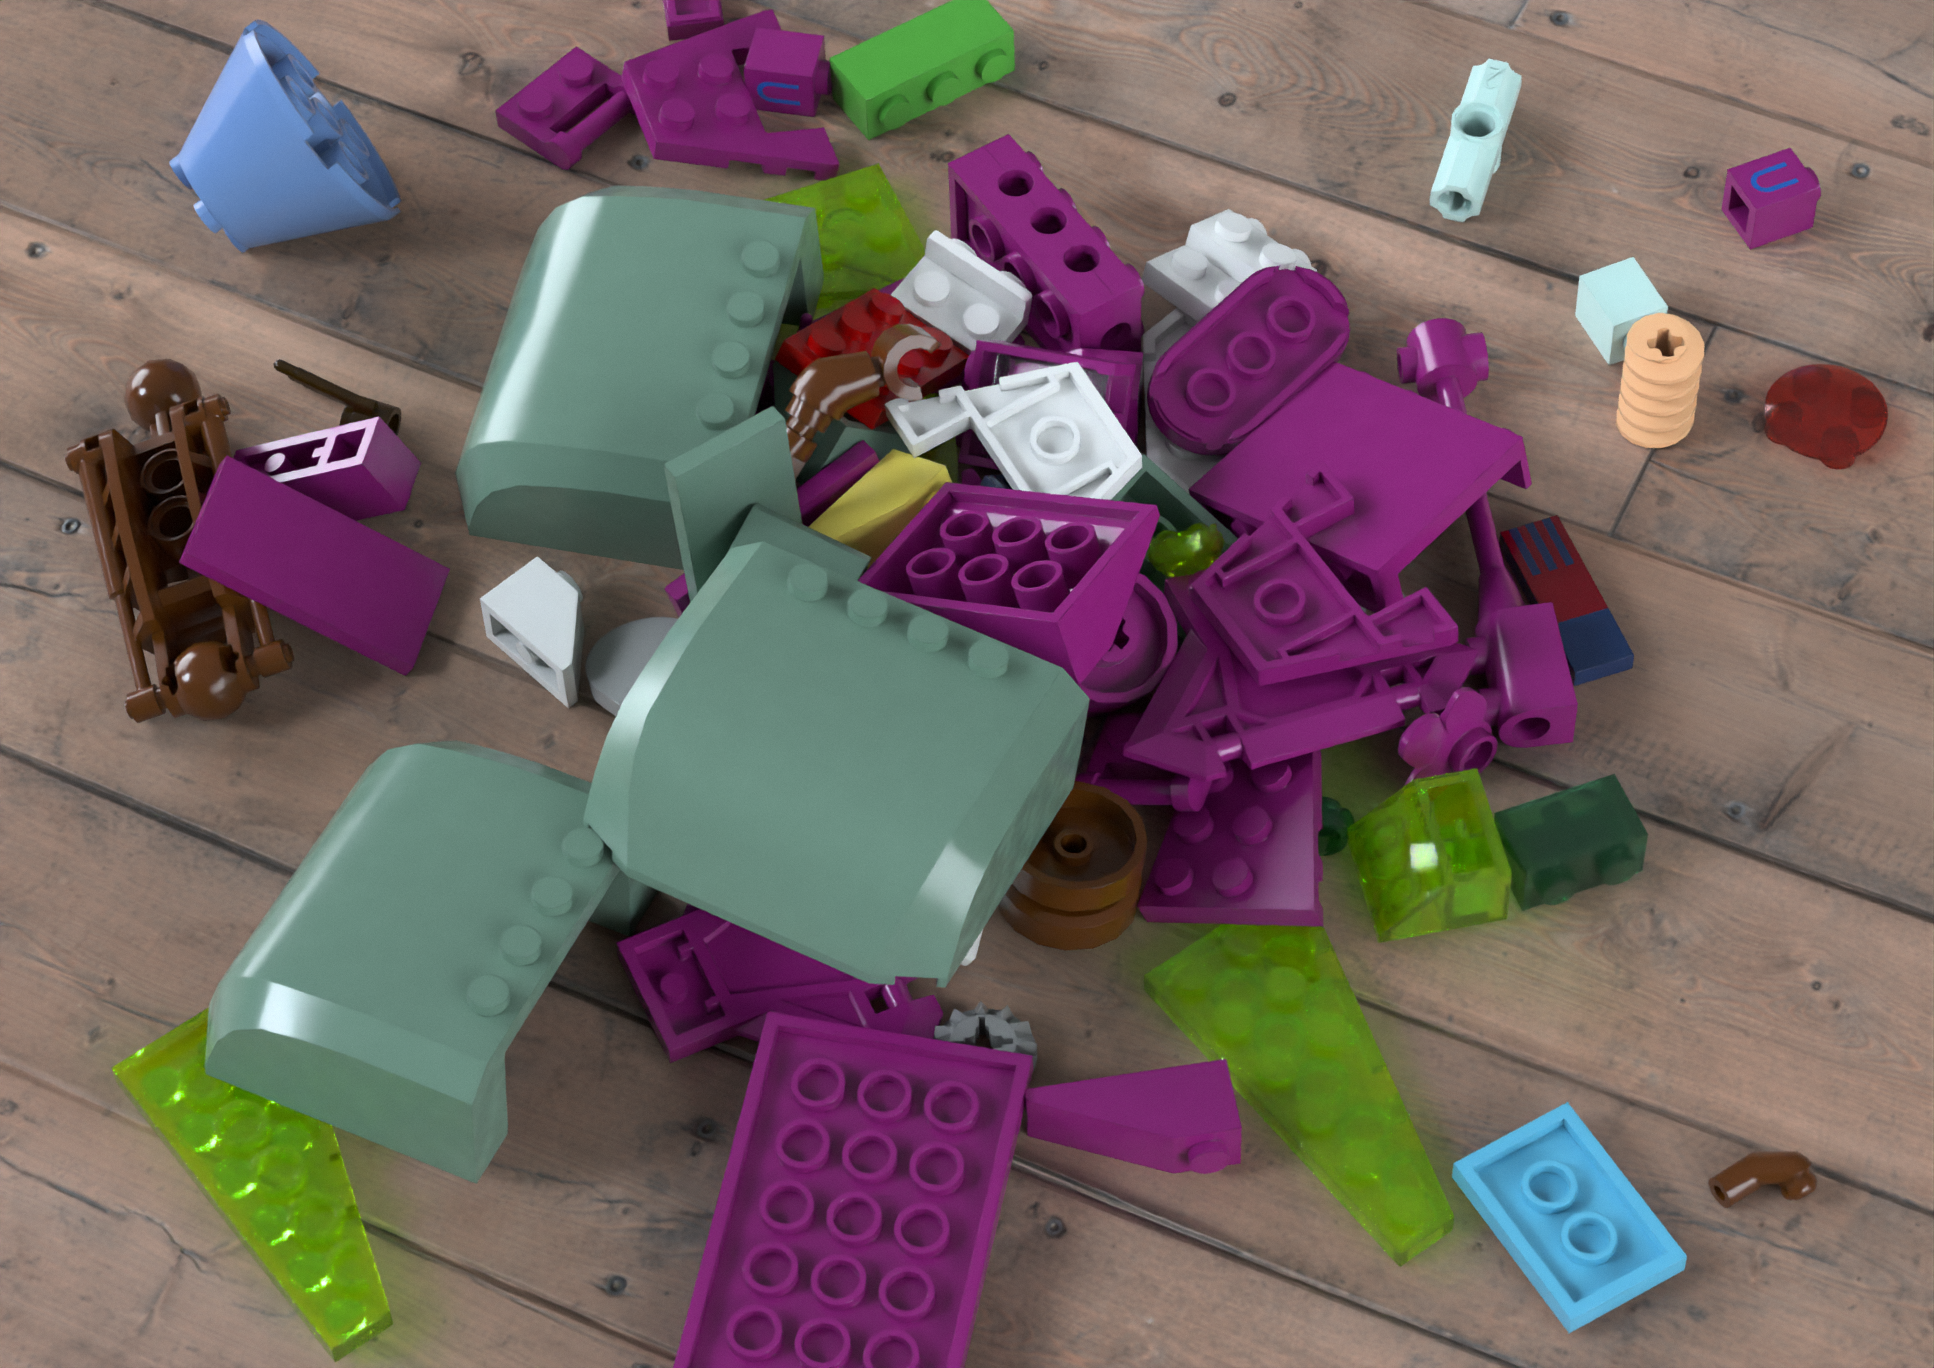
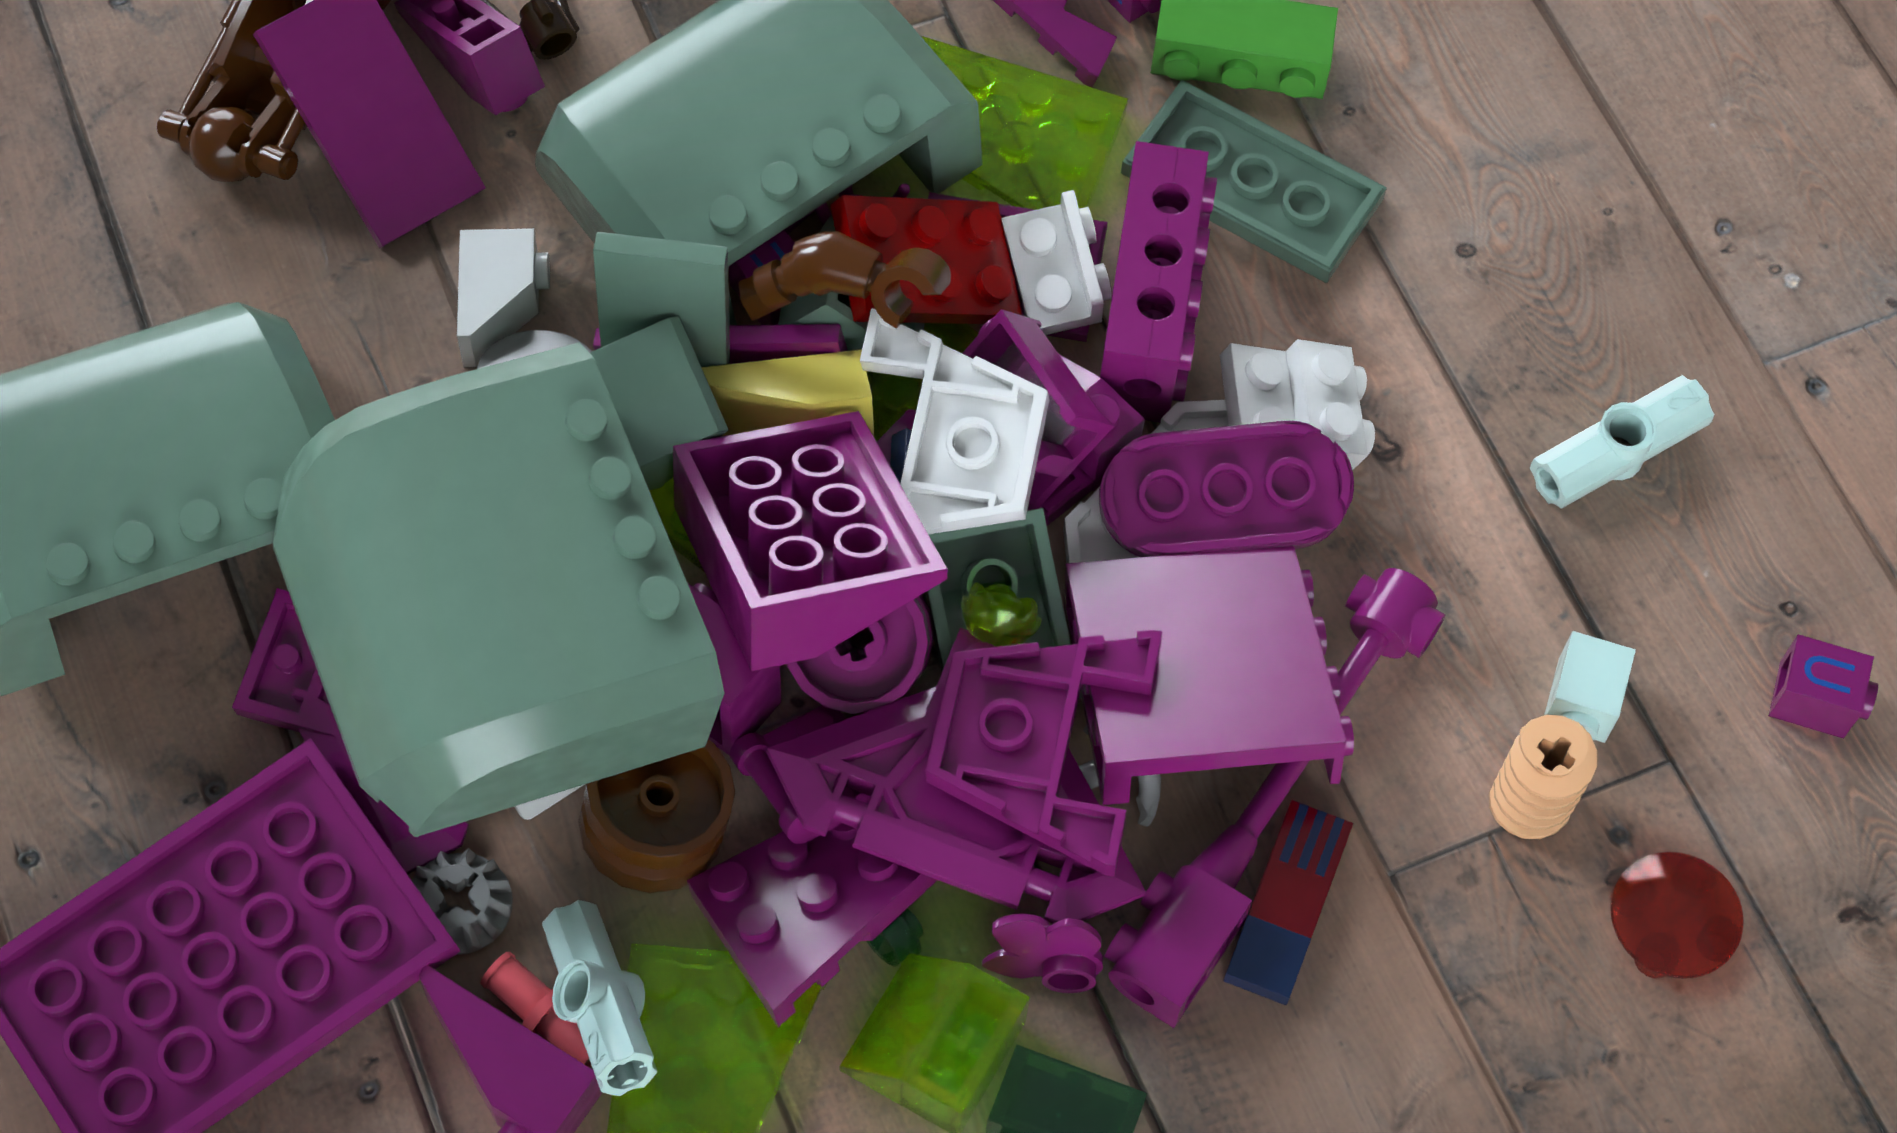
camera: 35 degrees right, 10 degrees up
none -> coral pin [480,951,592,1068]
none -> light aqua piece [542,900,658,1096]
none -> sand green tile [1121,80,1387,283]

